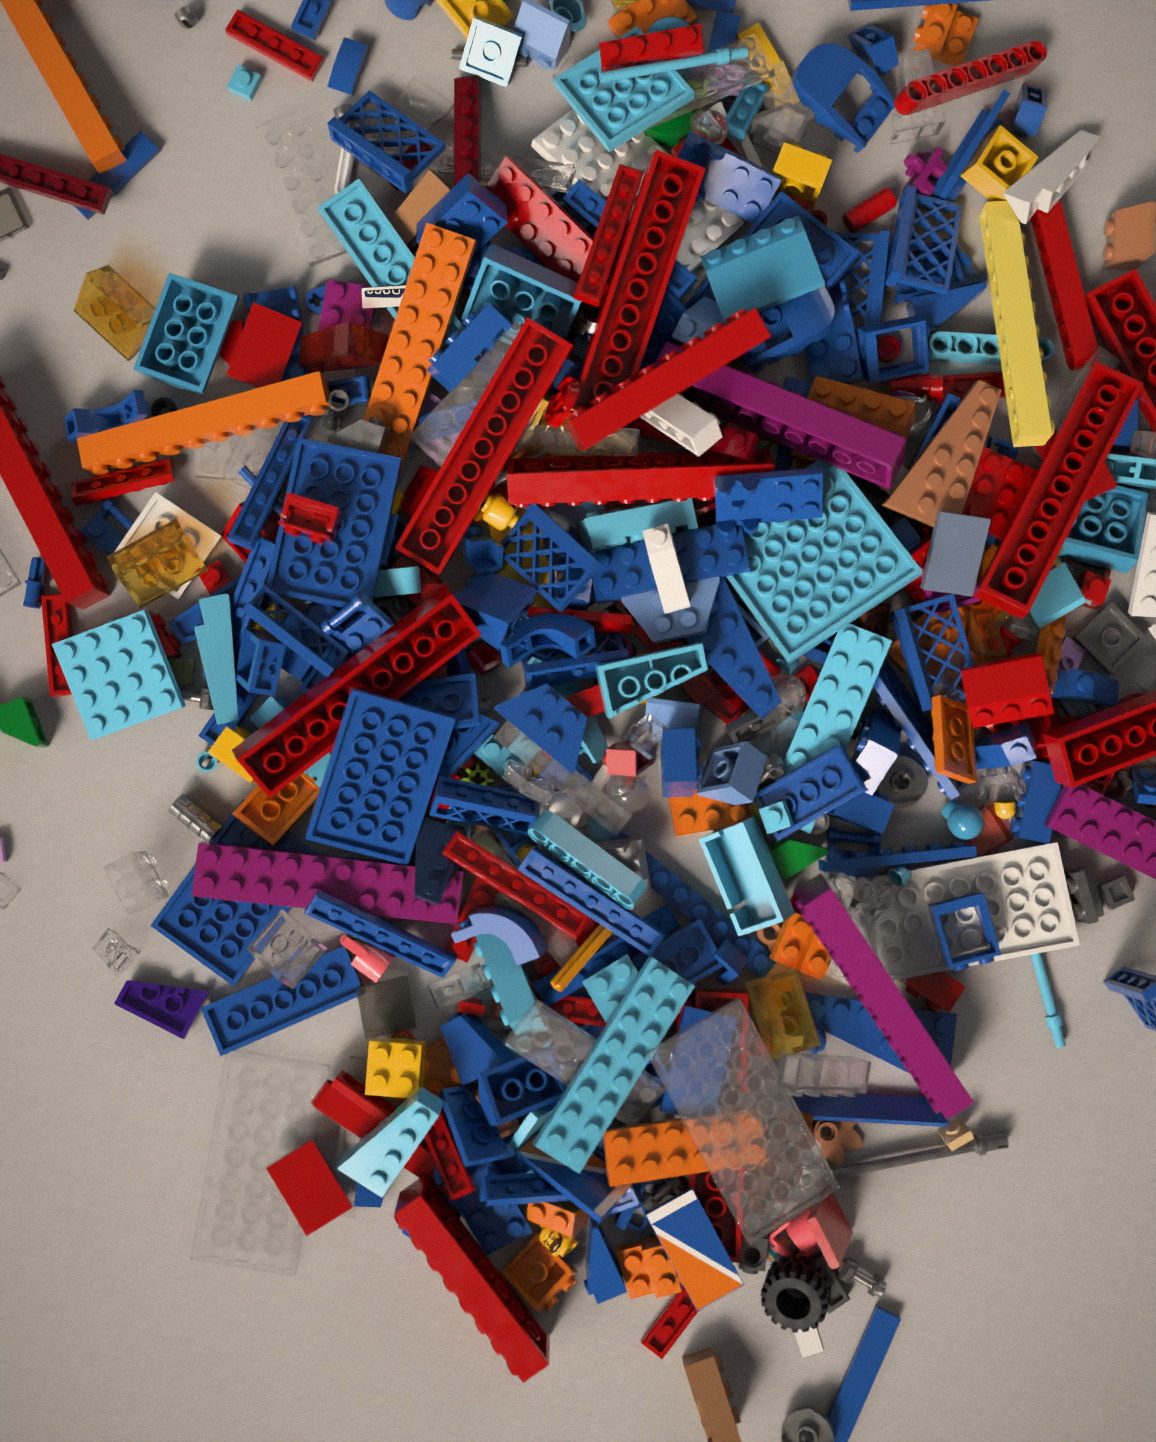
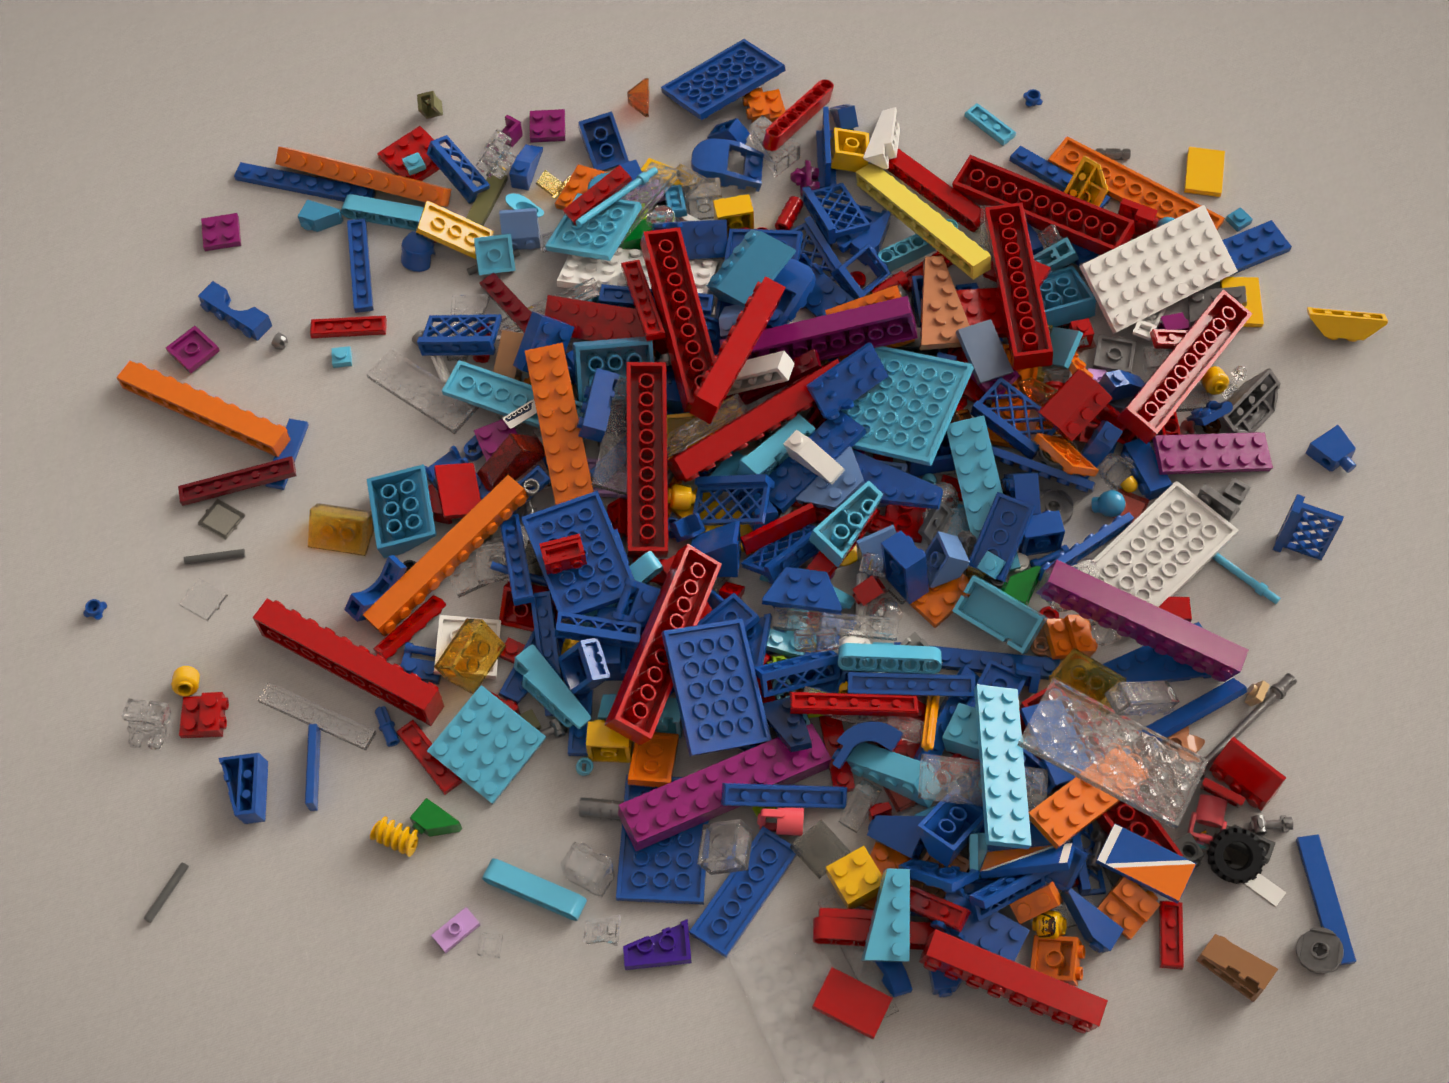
camera: 30 degrees left, 25 degrees down
blue slope [327,37,369,96] -> none
flat silver slope [327,416,392,454] -> none
blue arch [499,614,596,668] -> none
red tile [545,376,580,428] -> none
medium azure hinge [887,864,911,887] -> none
blue window [927,892,1001,971] -> none
nougat slope [1103,201,1156,270] -> none
none -> medium azure beam [482,858,587,921]
none -> red slope [1209,737,1286,811]

